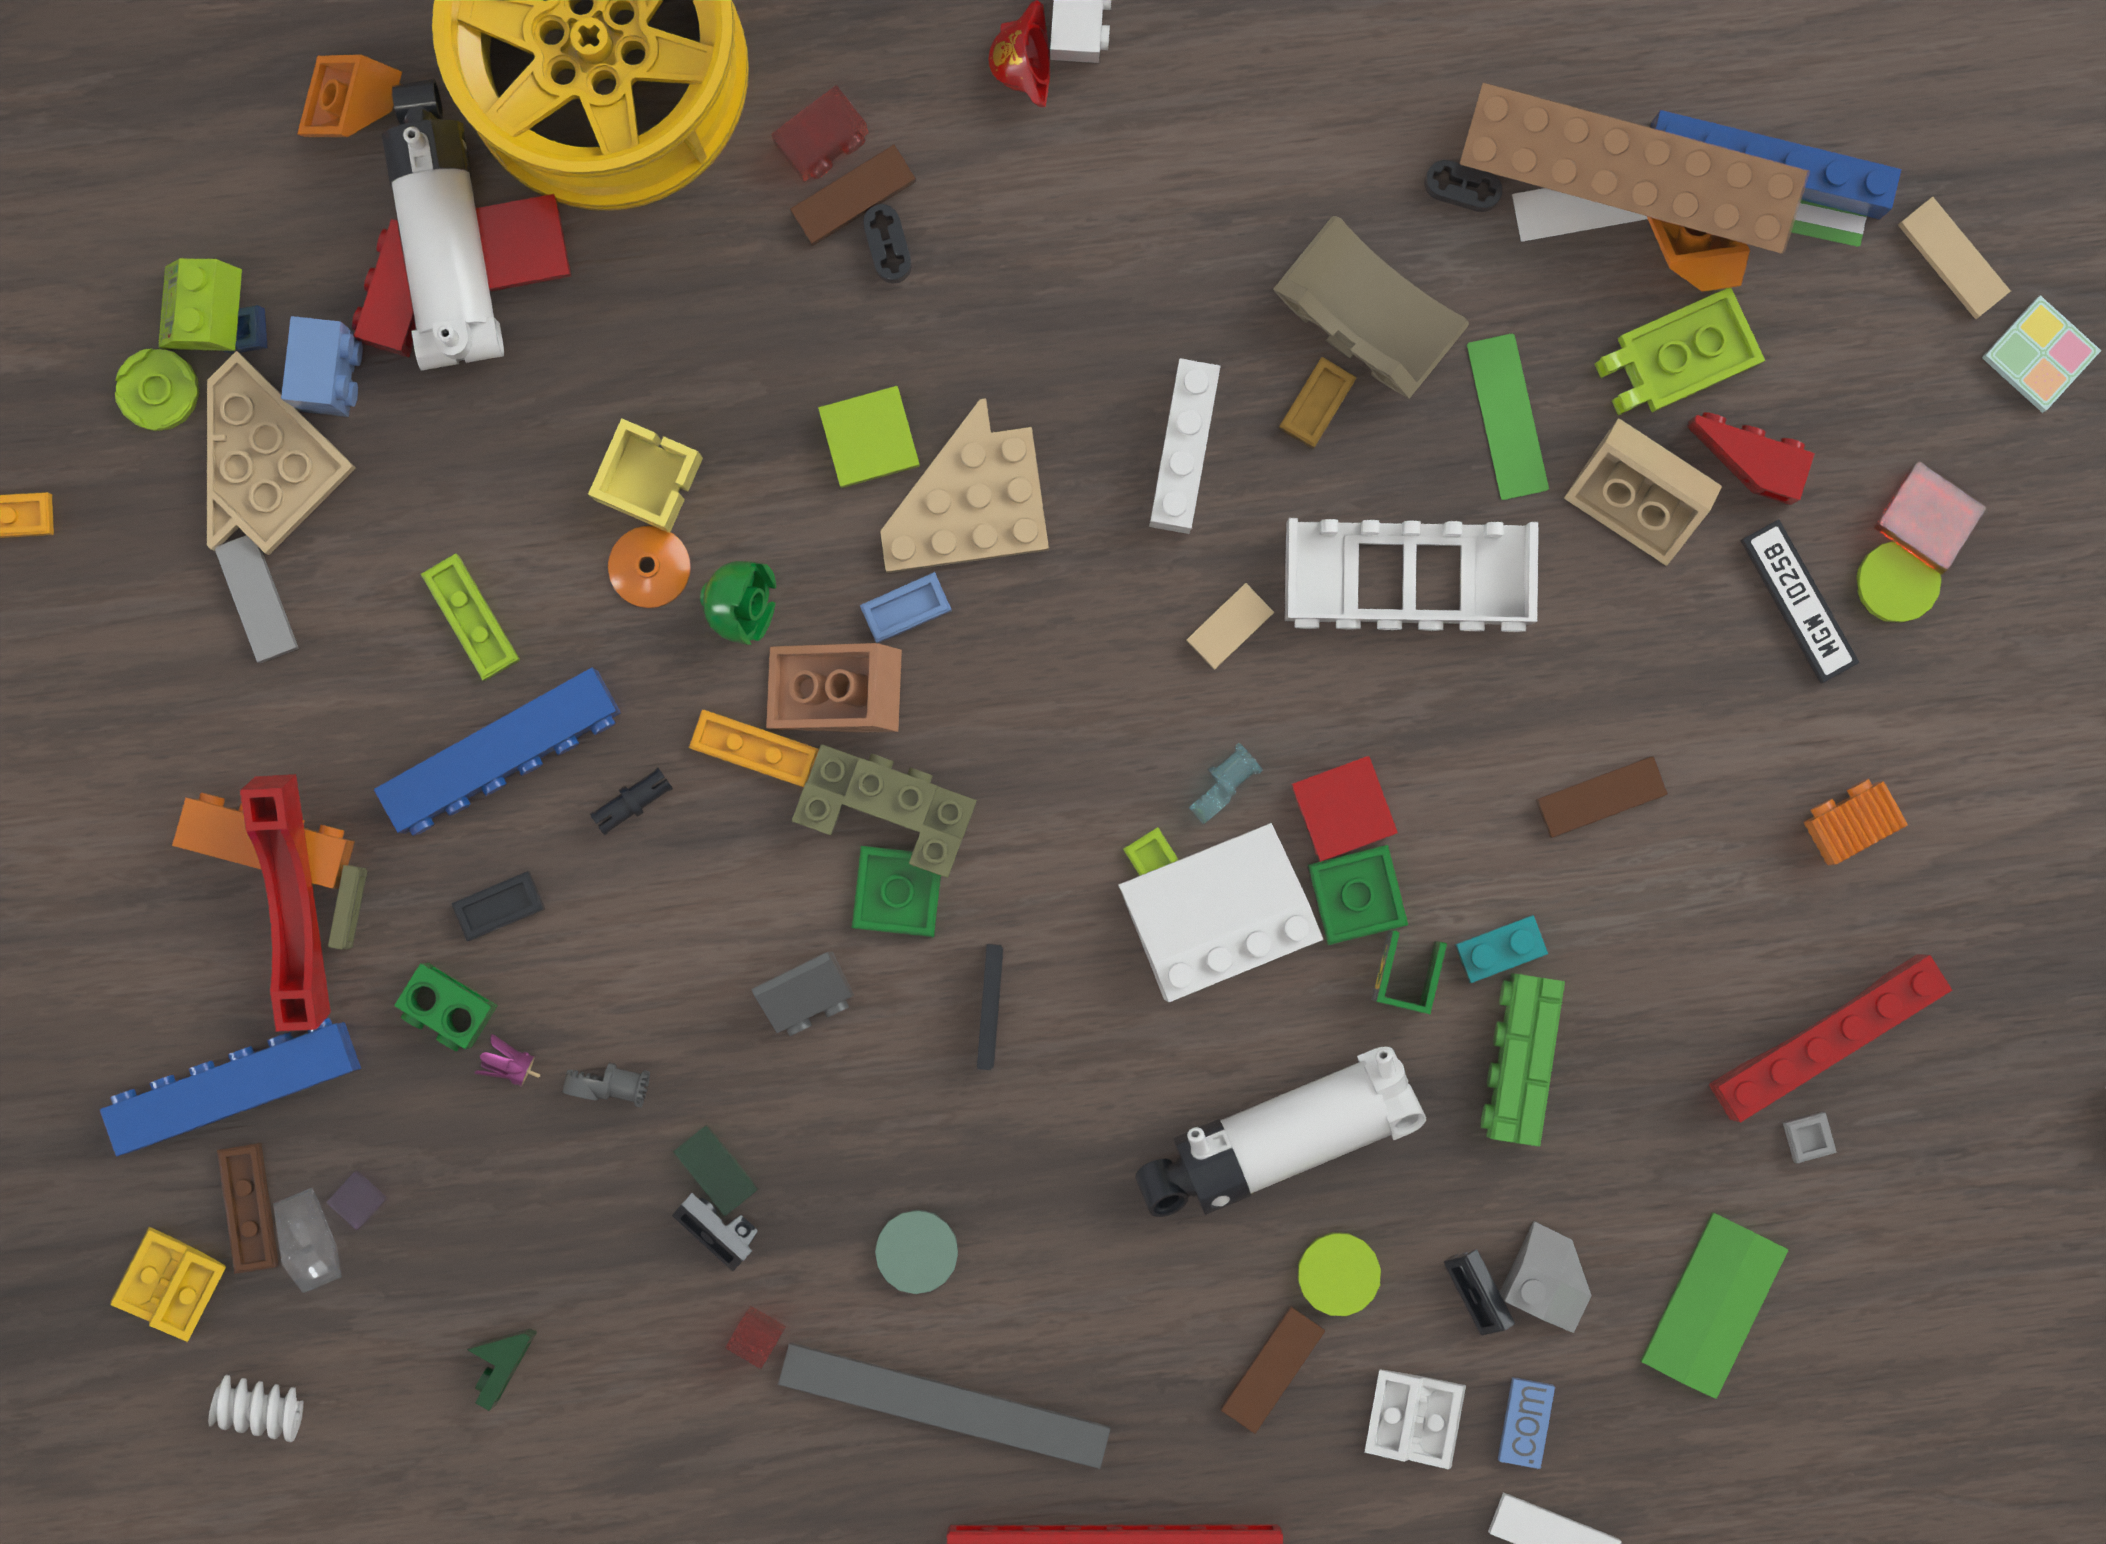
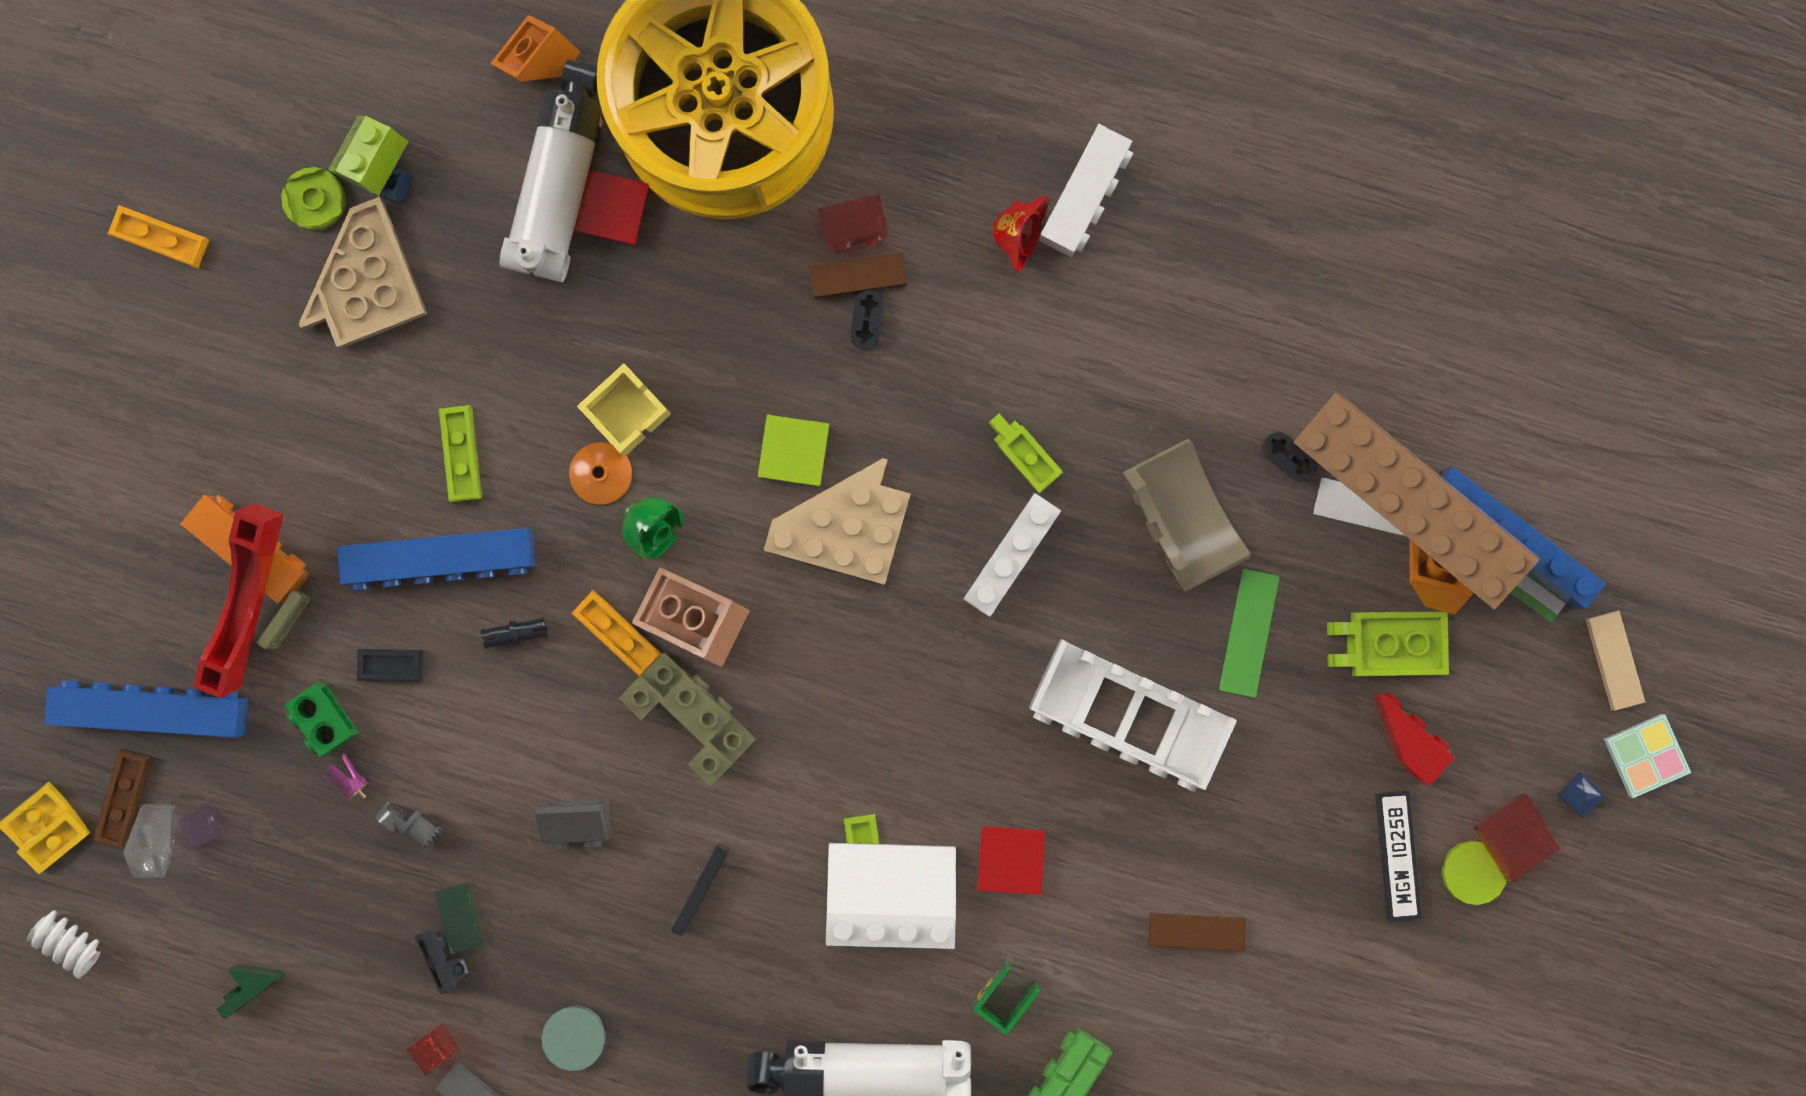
camera: 30 degrees right, 0 degrees up
light grey tile [215,535,299,663] -> none
medium blue piece [281,316,363,417] -> none
red slope [352,219,416,358] -> none
green tile [852,846,941,937] -> none
medium blue tile [860,572,952,643] -> none
tan tile [1186,583,1274,670] -> none
clear light blue connector [1189,743,1263,825] -> none
pearl gold tile [1279,357,1357,449] -> none
green tile [1307,845,1408,945] -> none
teal plate [1454,915,1548,983] -> none
tan slope [1564,418,1722,566] -> none
orange brick [1804,779,1908,865] -> none
none -> lime hinge [989,413,1063,493]
none -> dark blue tile [1557,772,1605,818]

